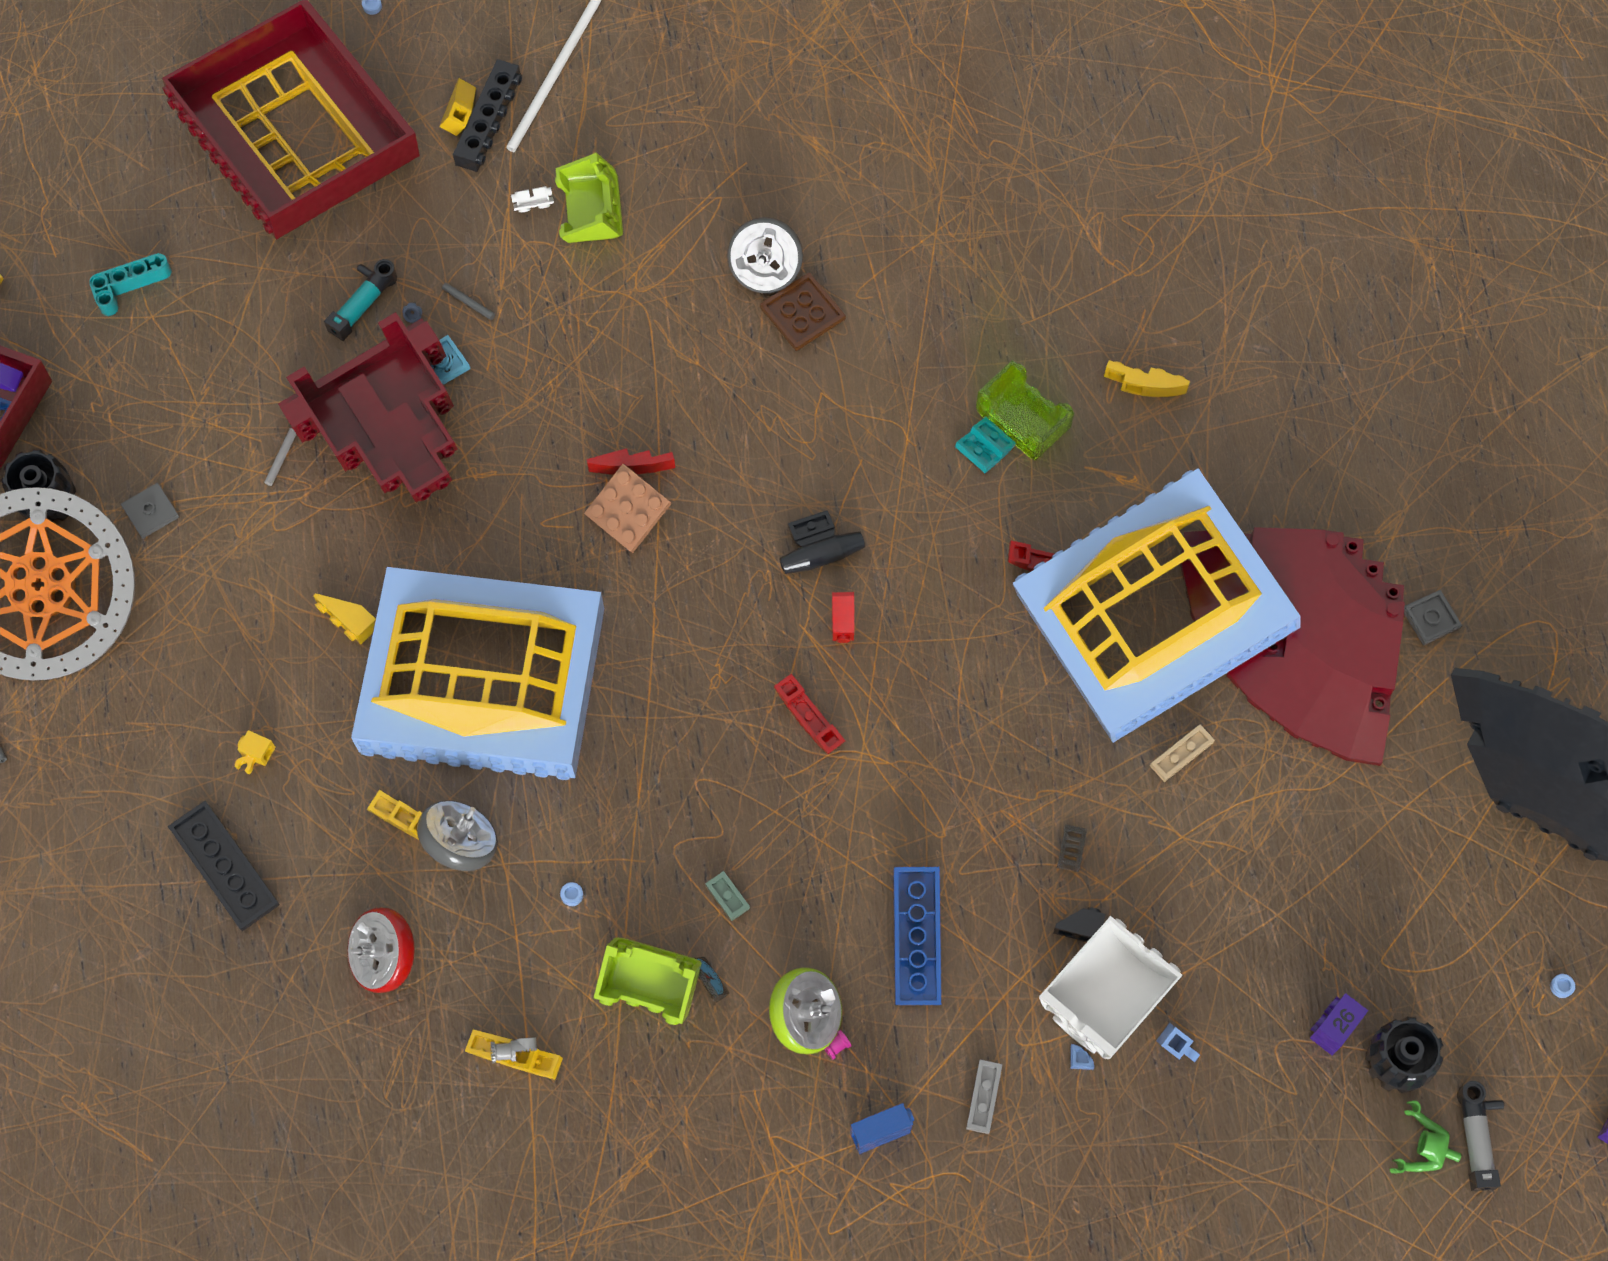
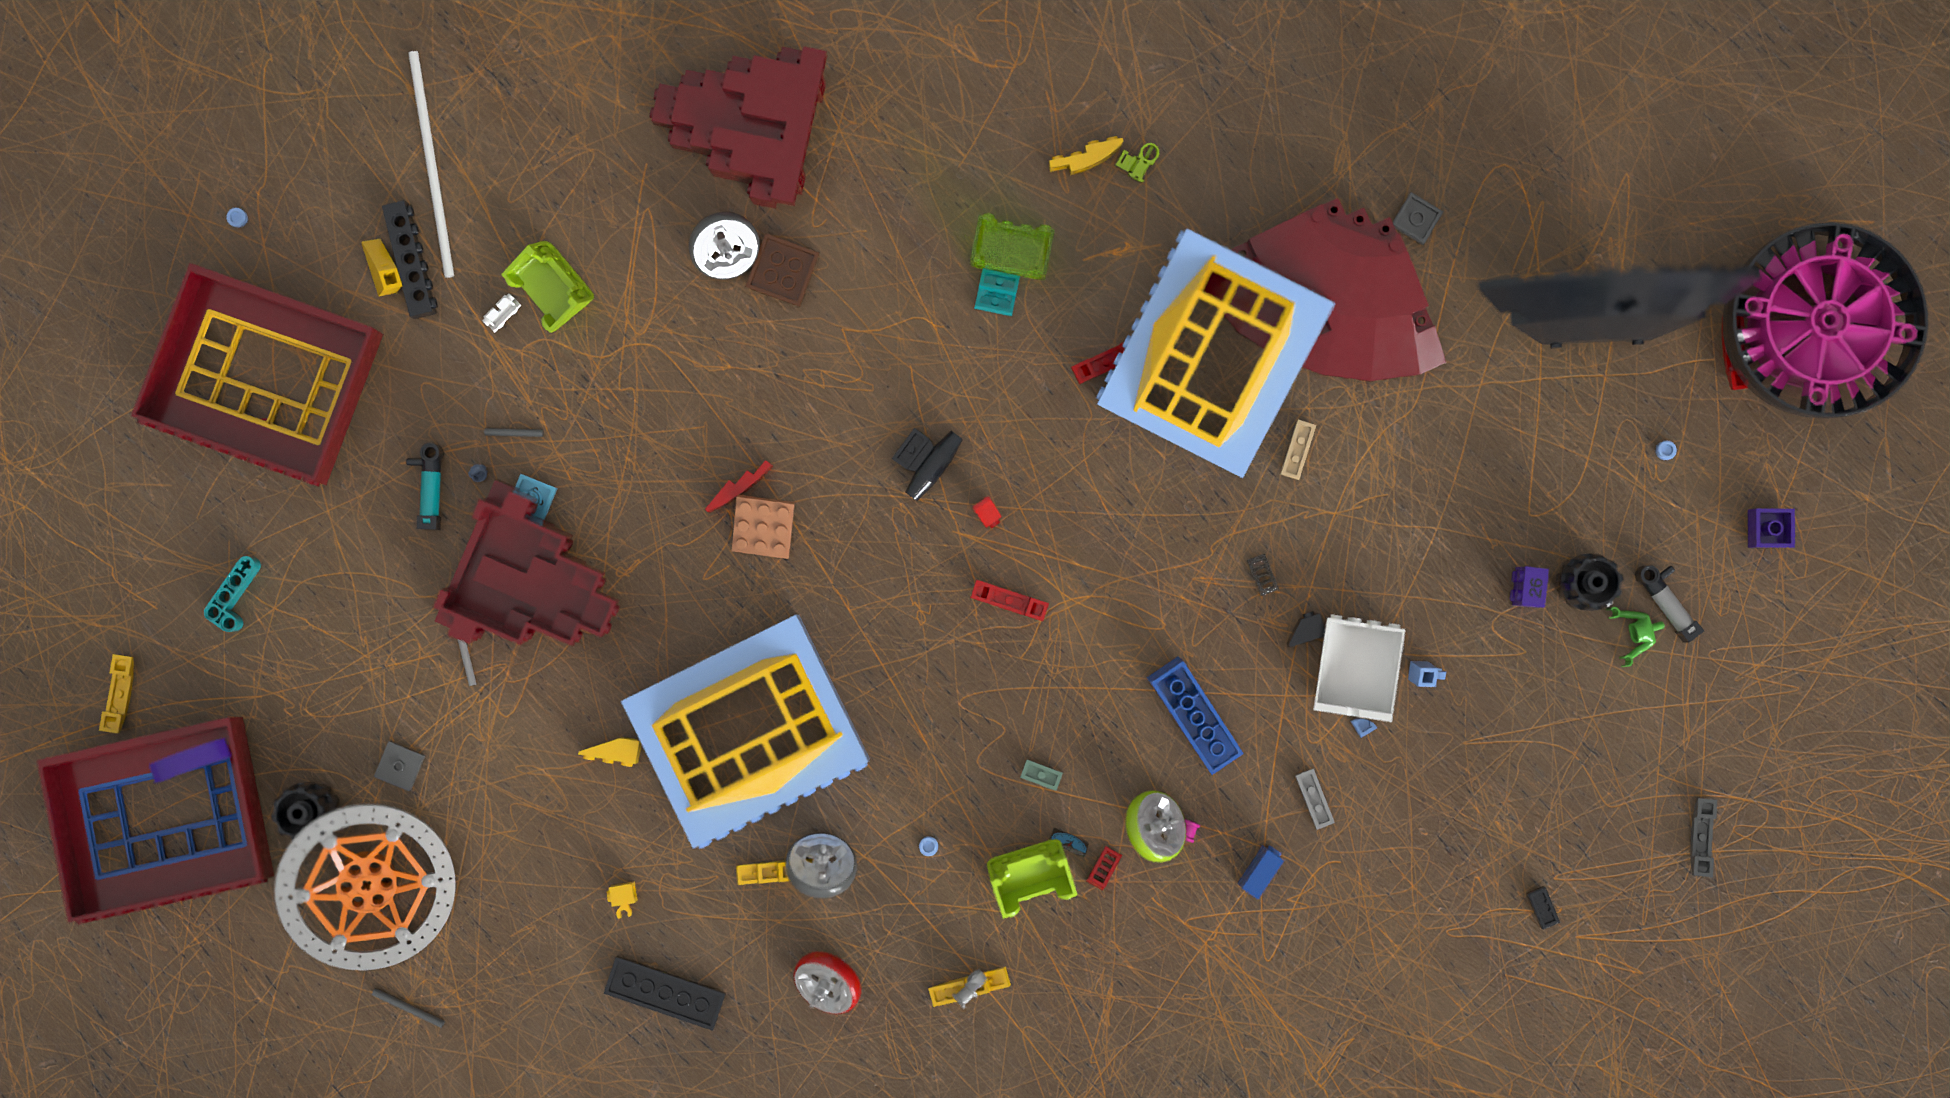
camera: 35 degrees left, 20 degrees up
none -> dark red panel [650,46,827,209]
none -> red slope [1086,846,1122,890]
none -> lime piece [1115,143,1159,183]

